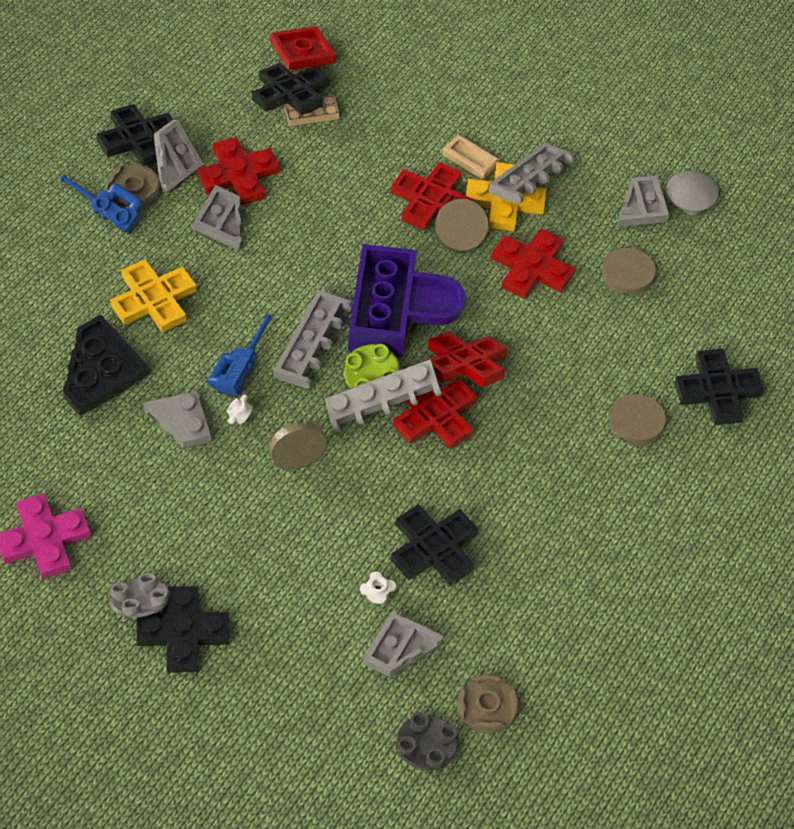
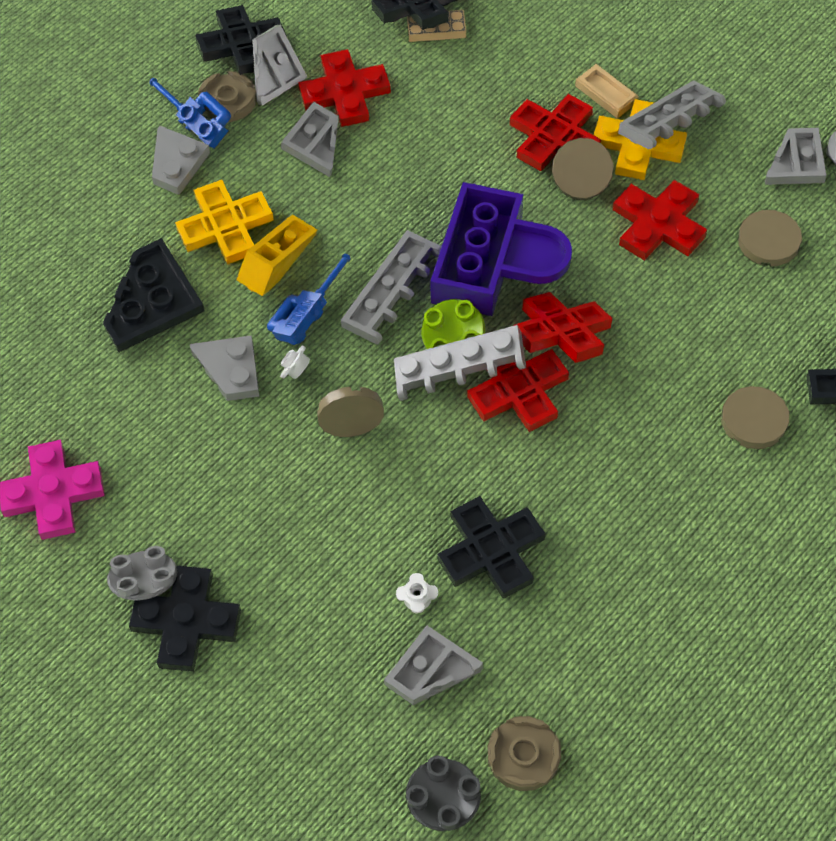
camera: 15 degrees right, 5 degrees up
none -> light grey wing [152,126,210,195]
none -> yellow slope [236,214,318,296]

